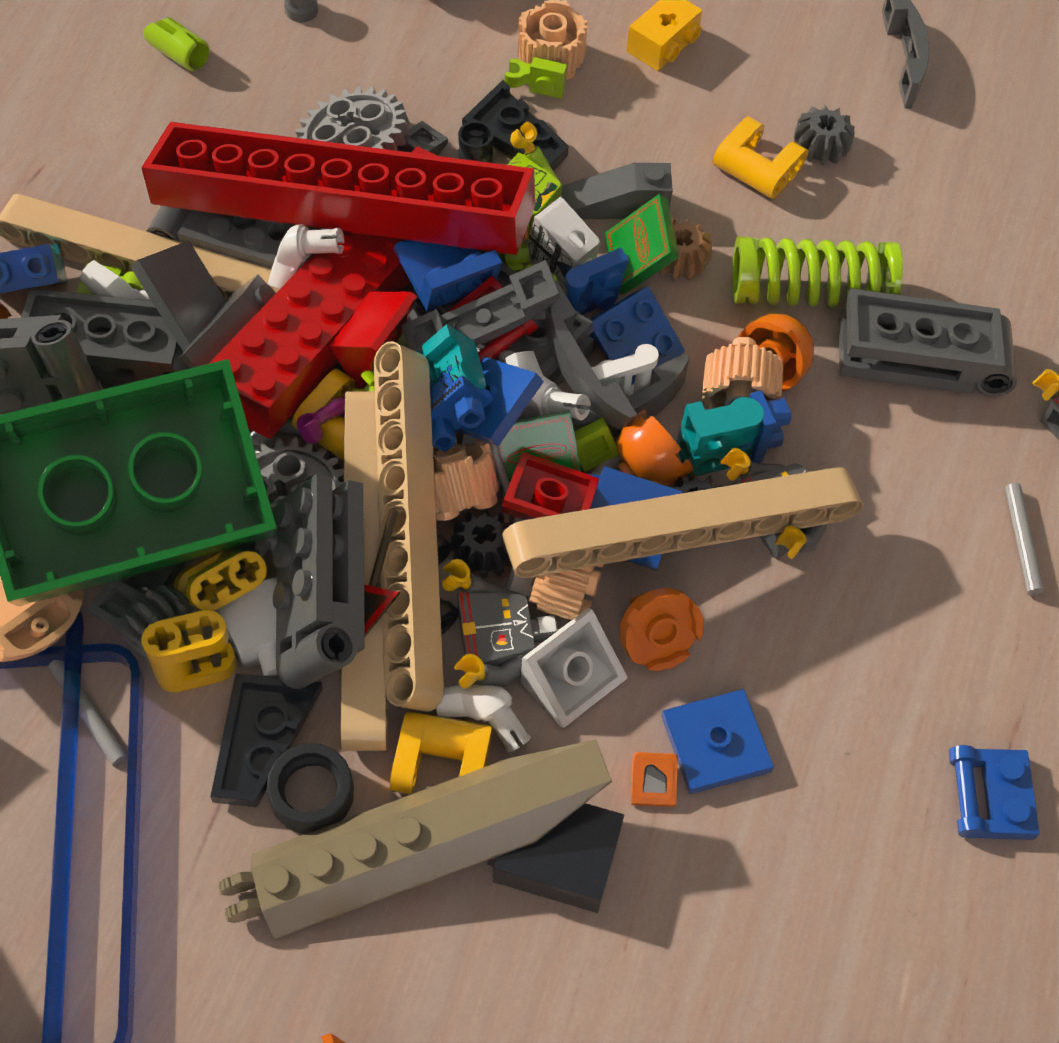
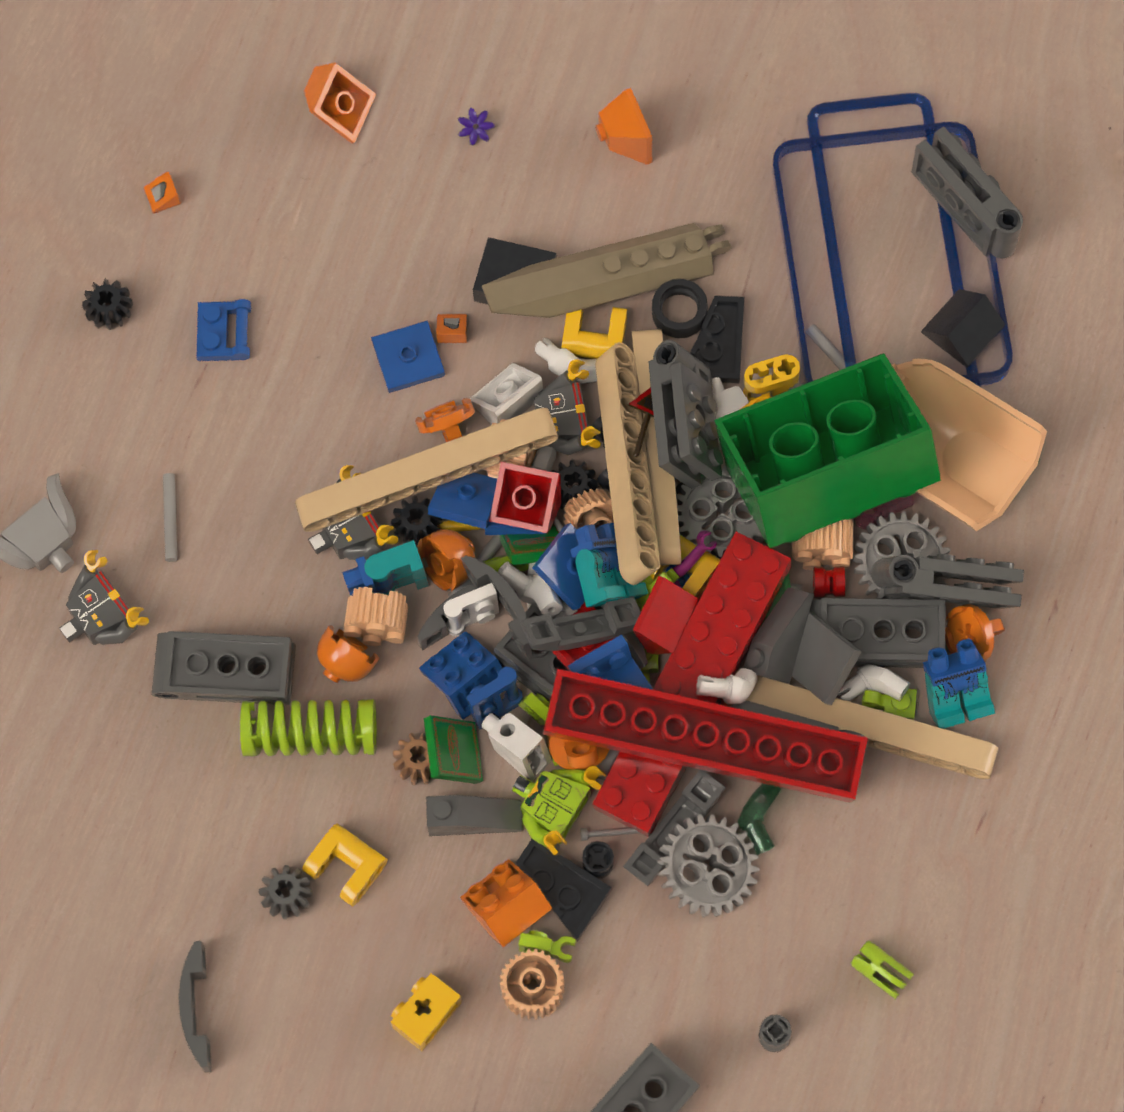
camera: 175 degrees left, 10 degrees up
none -> orange slope [460,859,553,947]

